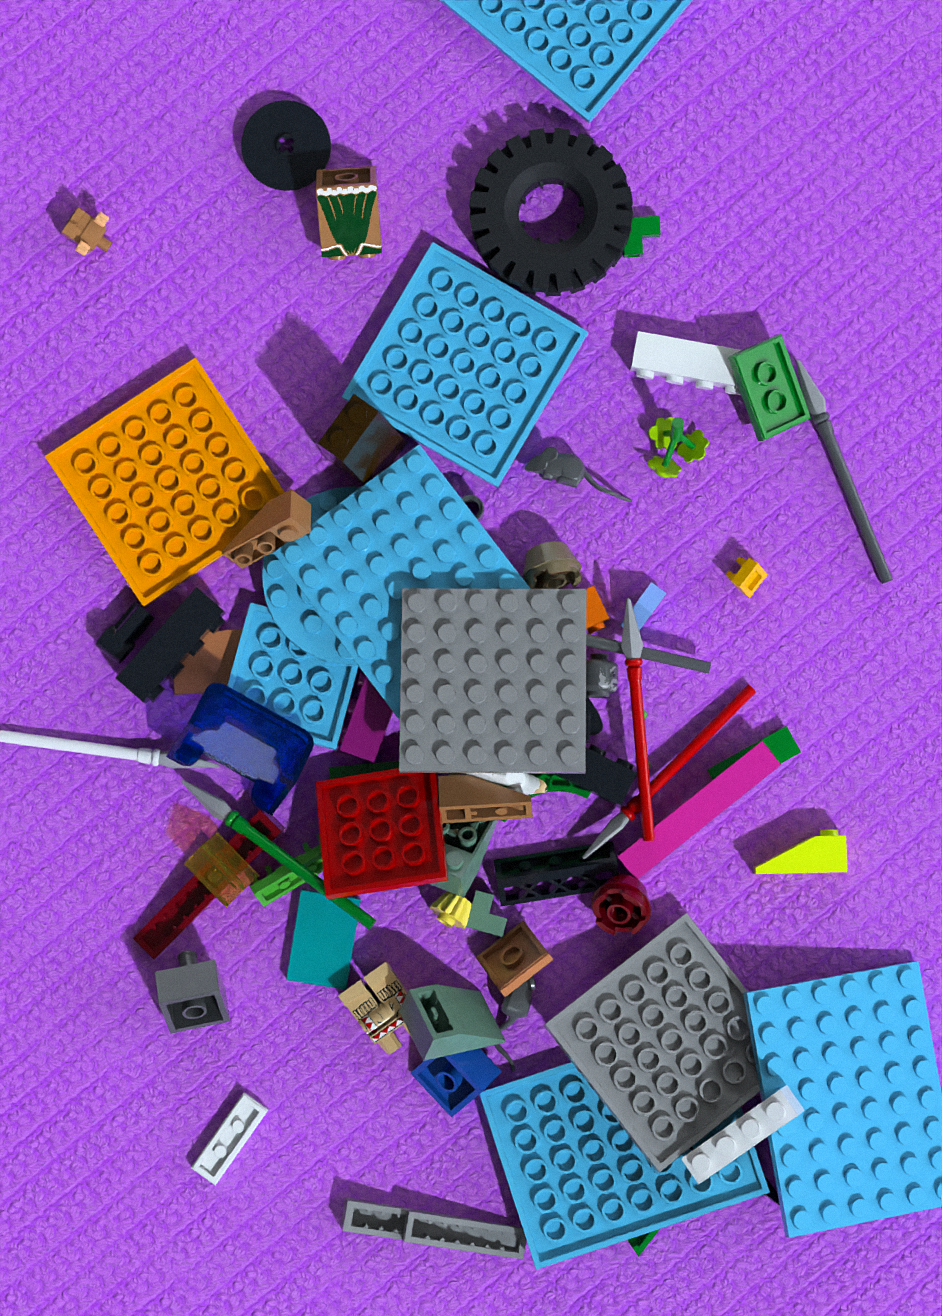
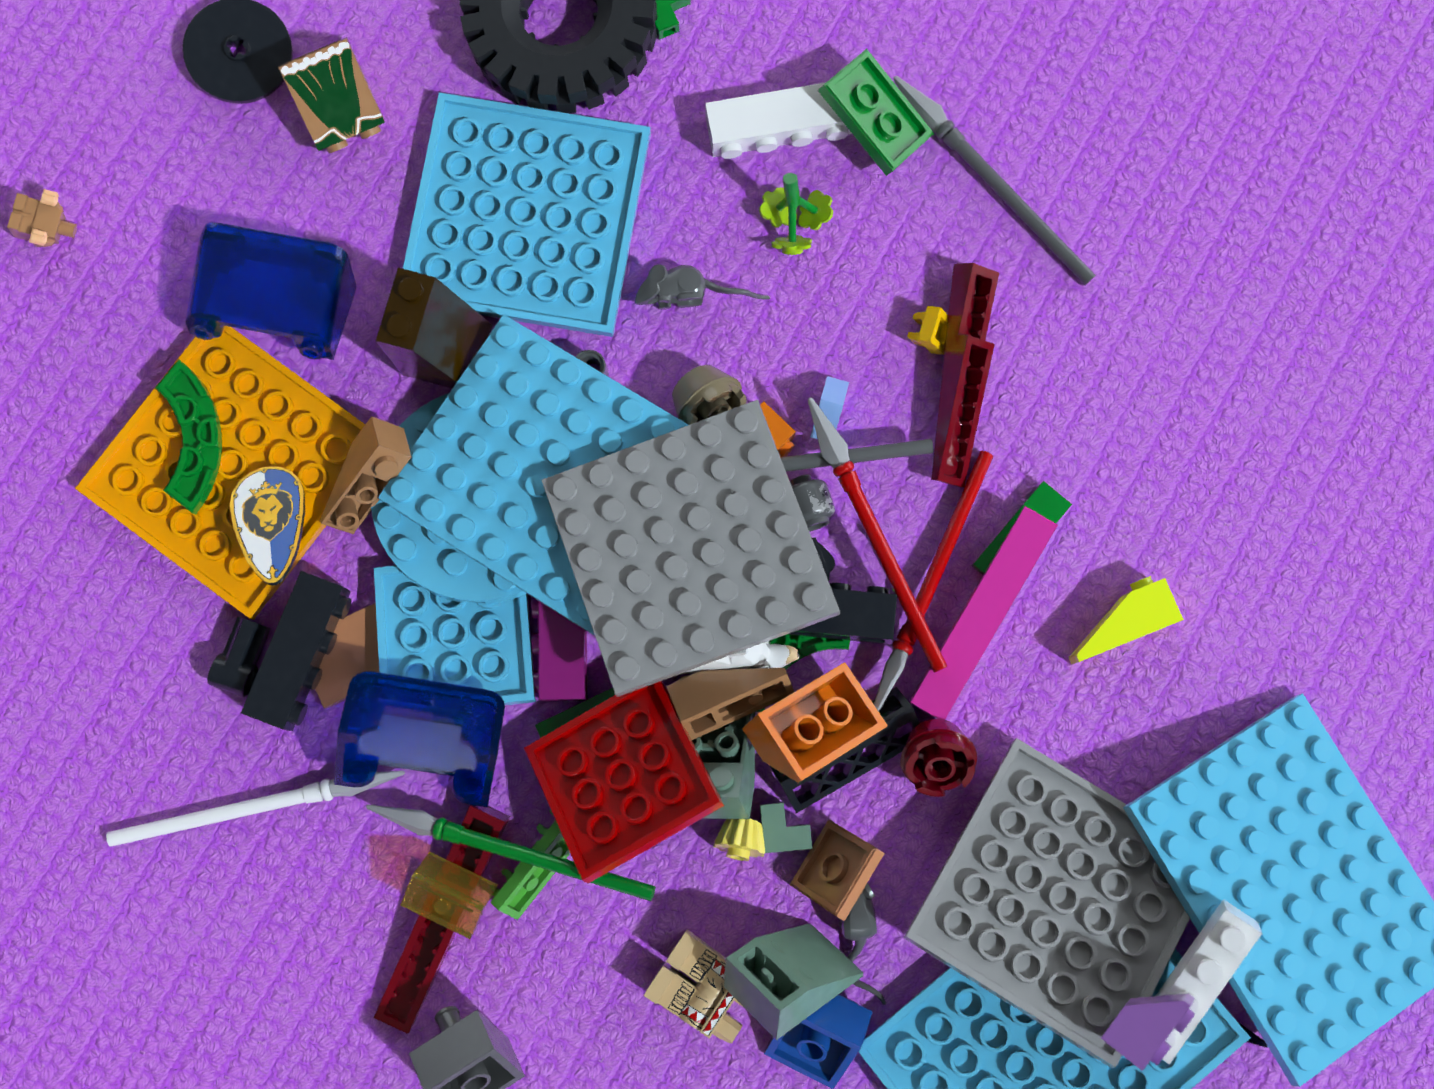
camera: 25 degrees left, 5 degrees down
teal tile [286,890,361,990] -> none
none -> green tile [155,360,222,515]
none -> clear blue windscreen [185,222,357,360]
none -> shield [230,466,305,586]
none -> orange slope [742,662,888,783]
none -> dark red slope [931,263,999,487]
none -> medium lavender slope [1101,993,1195,1071]

